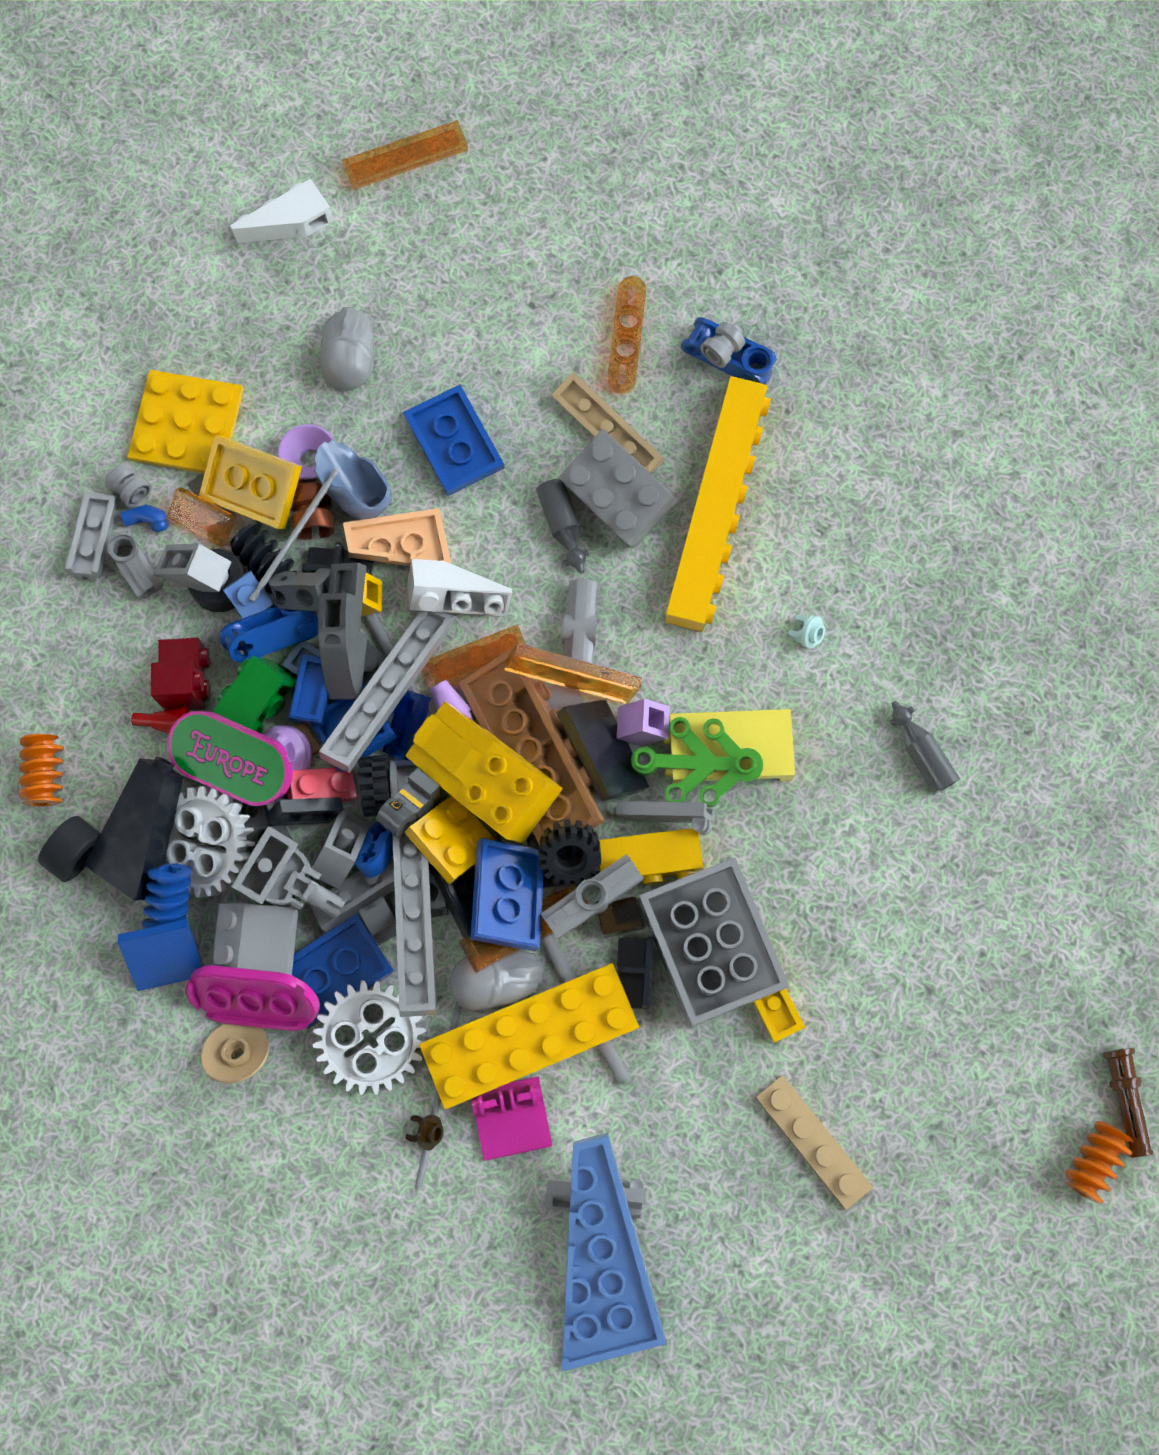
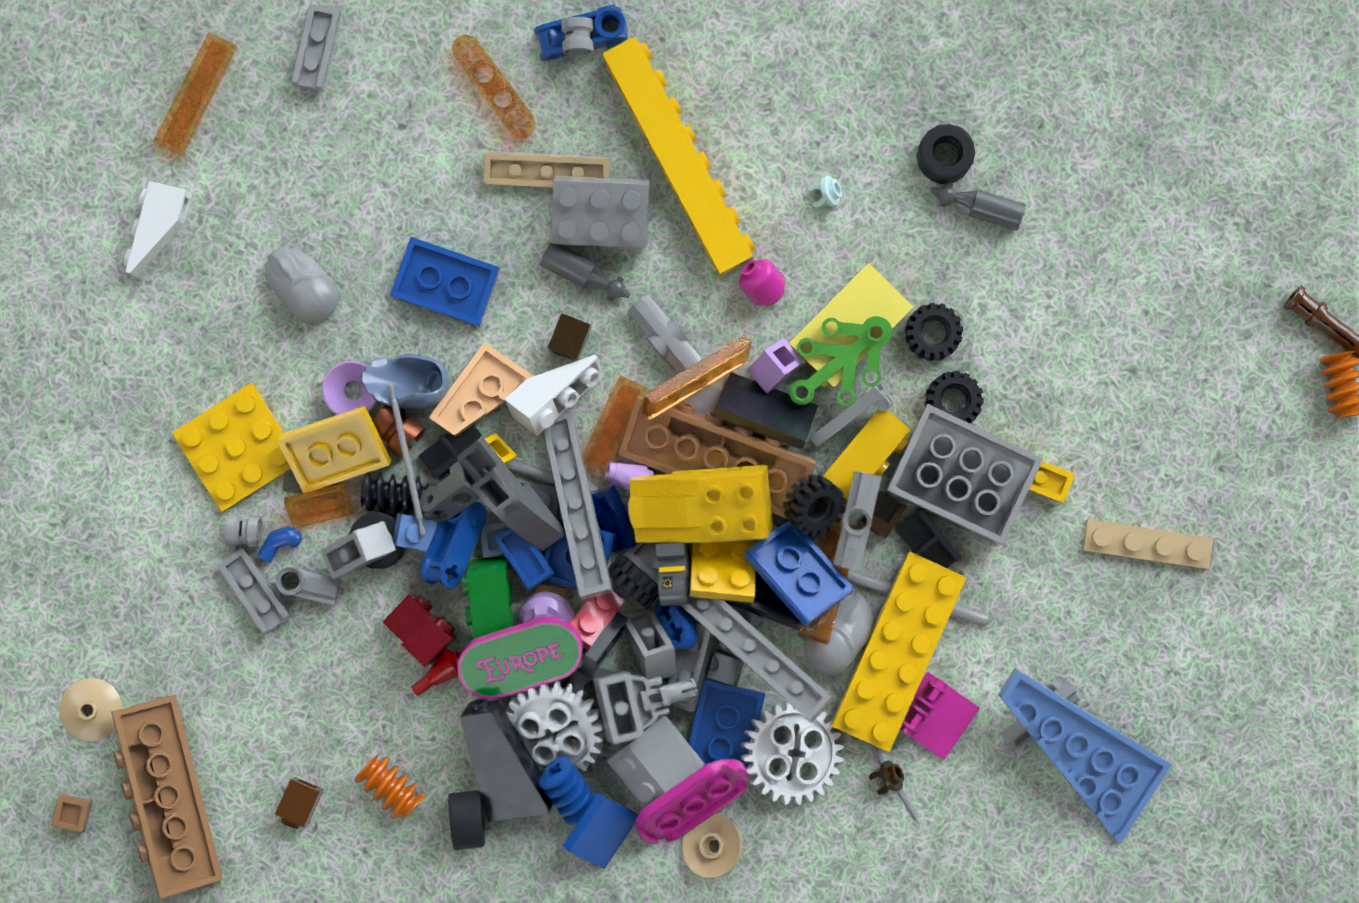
camera: 40 degrees left, 10 degrees up
none -> light grey hinge [291,4,341,93]
none -> dark brown panel [548,314,592,361]
none -> dark pink head [739,259,786,306]
none -> black tyre [904,303,963,361]
none -> black tyre [917,124,975,184]
none -> black tyre [925,371,984,423]

